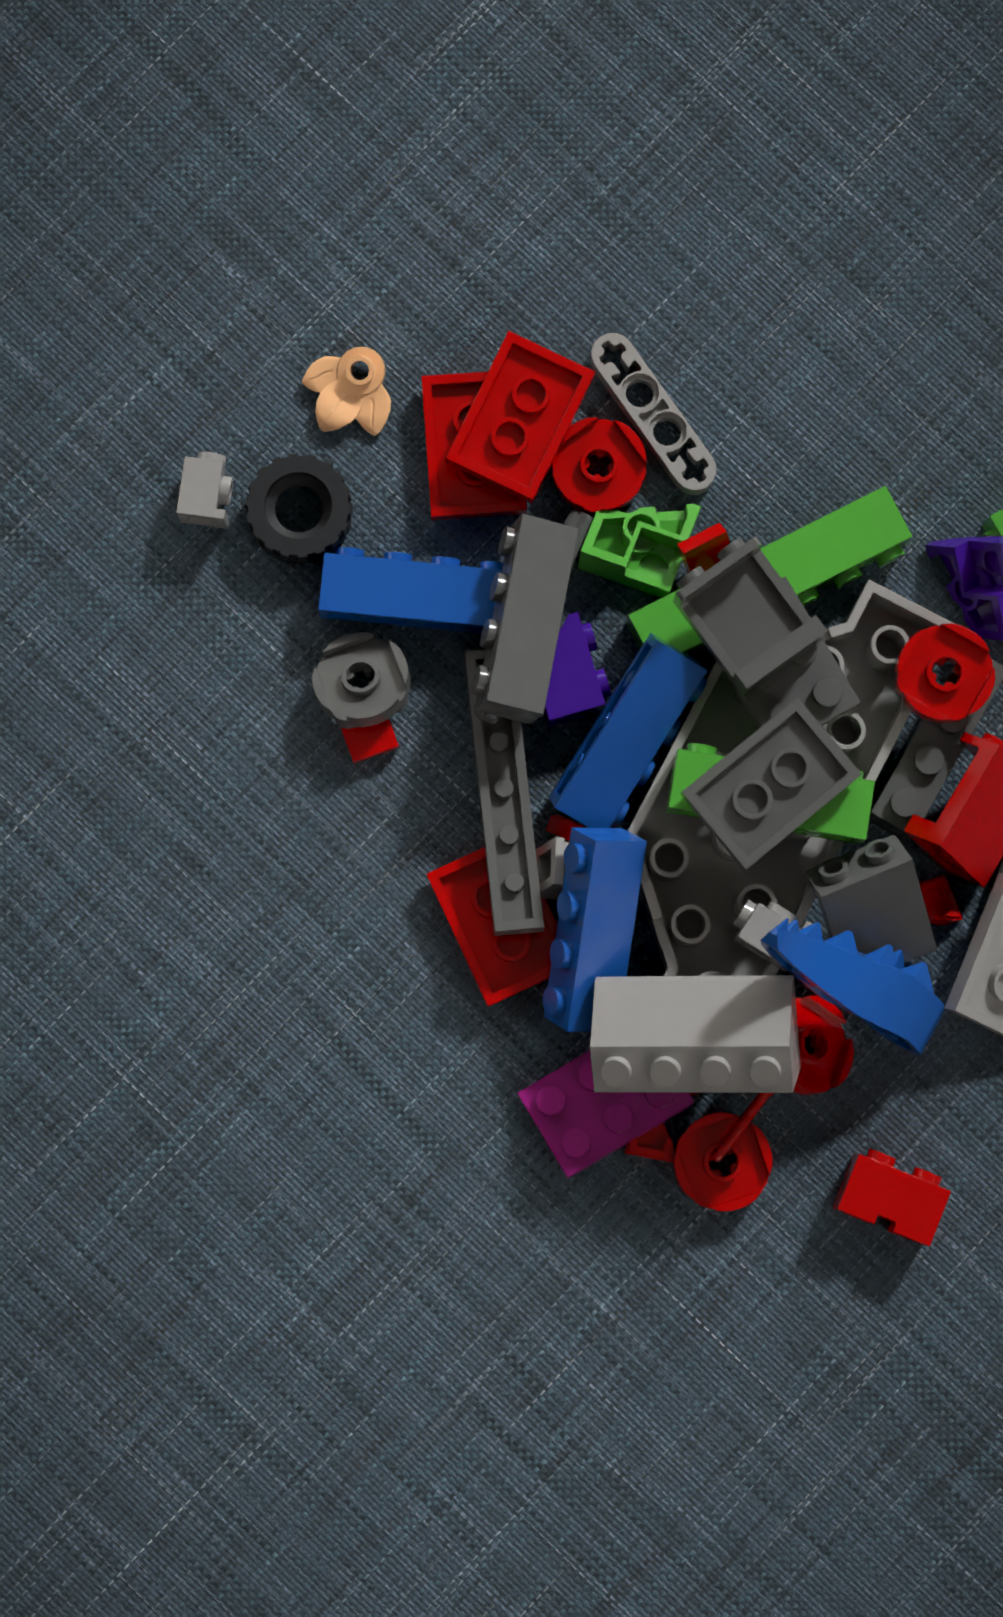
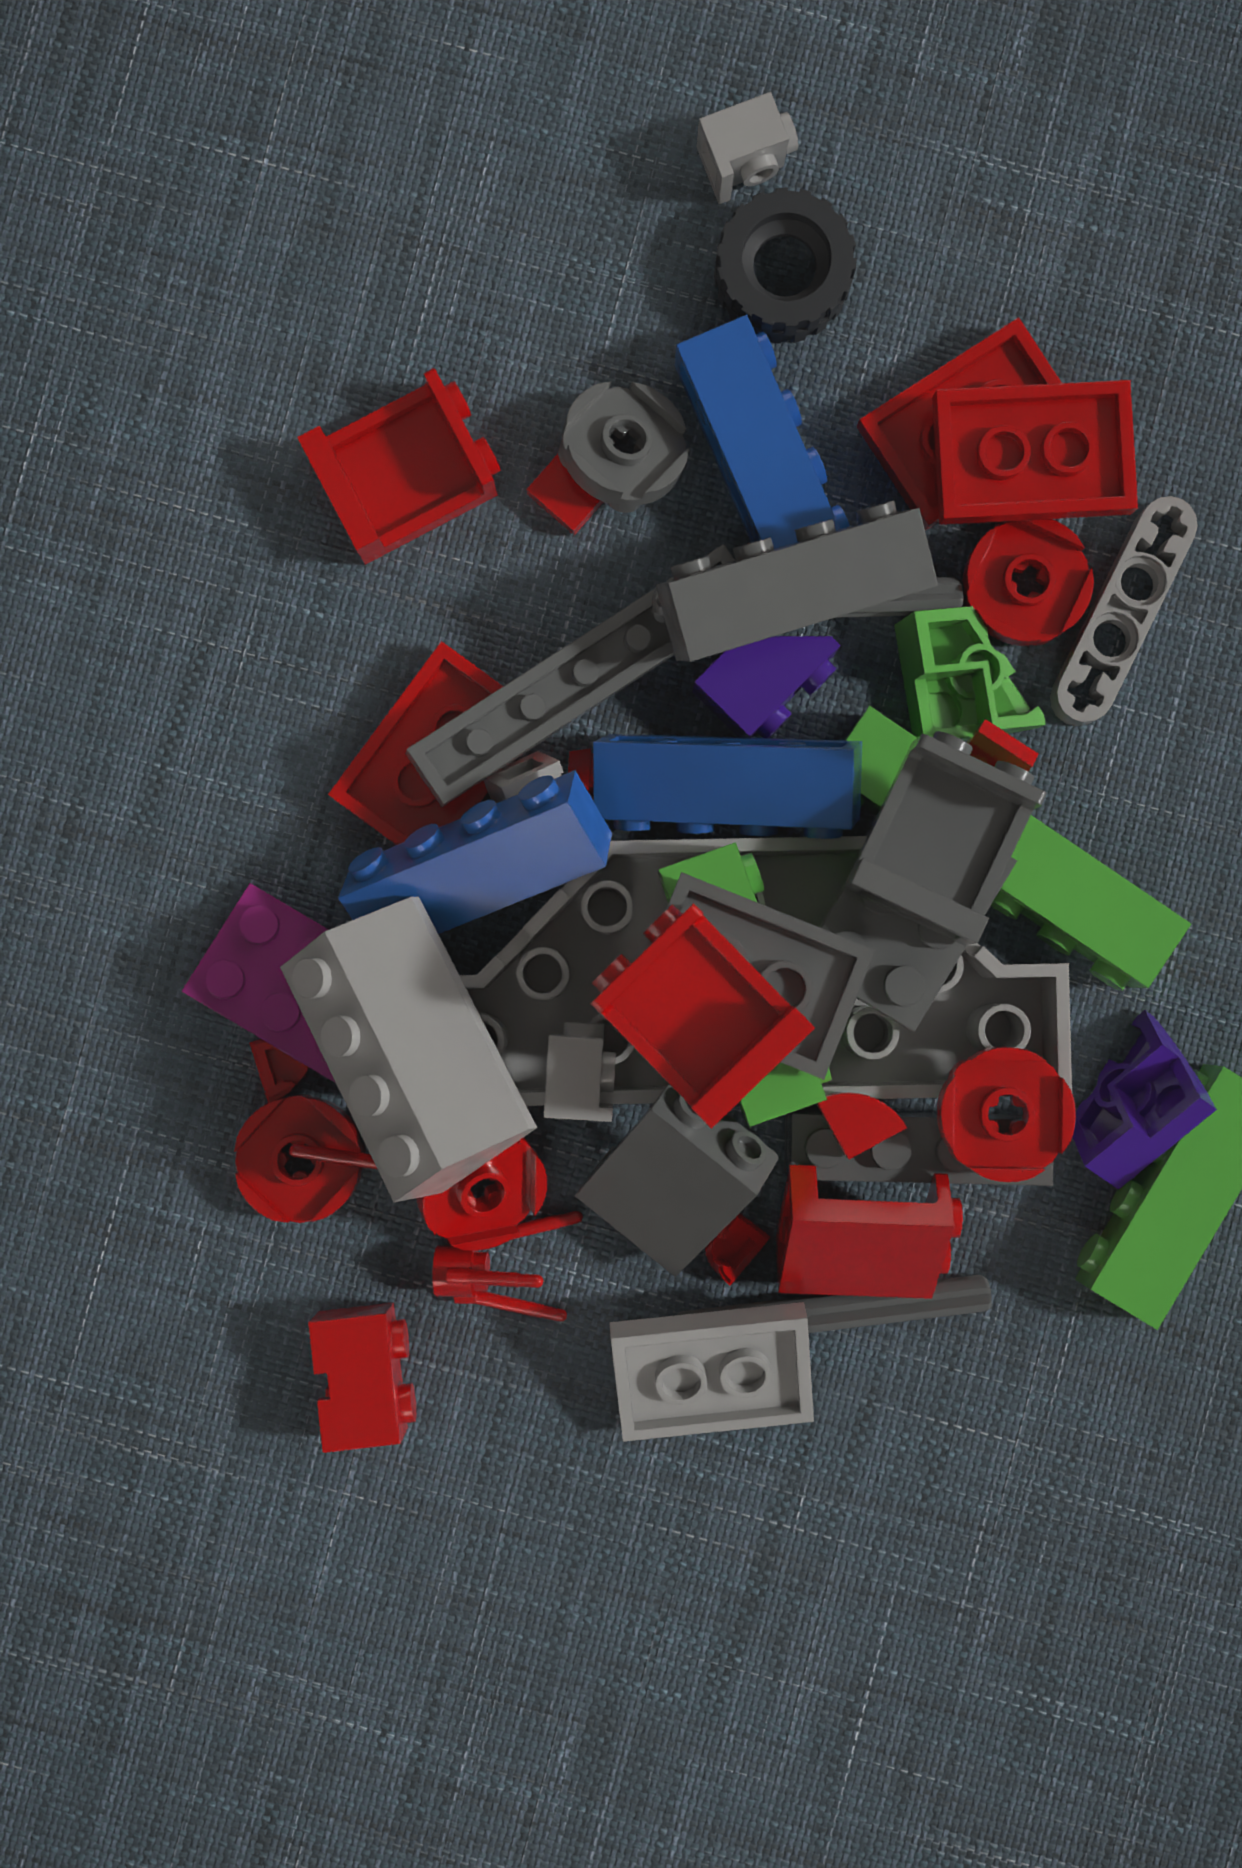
camera: 65 degrees right, 5 degrees up
light nougat plate [302,346,391,436] -> none
blue animal [760,918,946,1056] -> none
none -> red panel [297,368,501,565]
none -> red plant [432,1211,583,1322]
none -> red panel [590,903,815,1129]
none -> red tile [816,1092,907,1160]

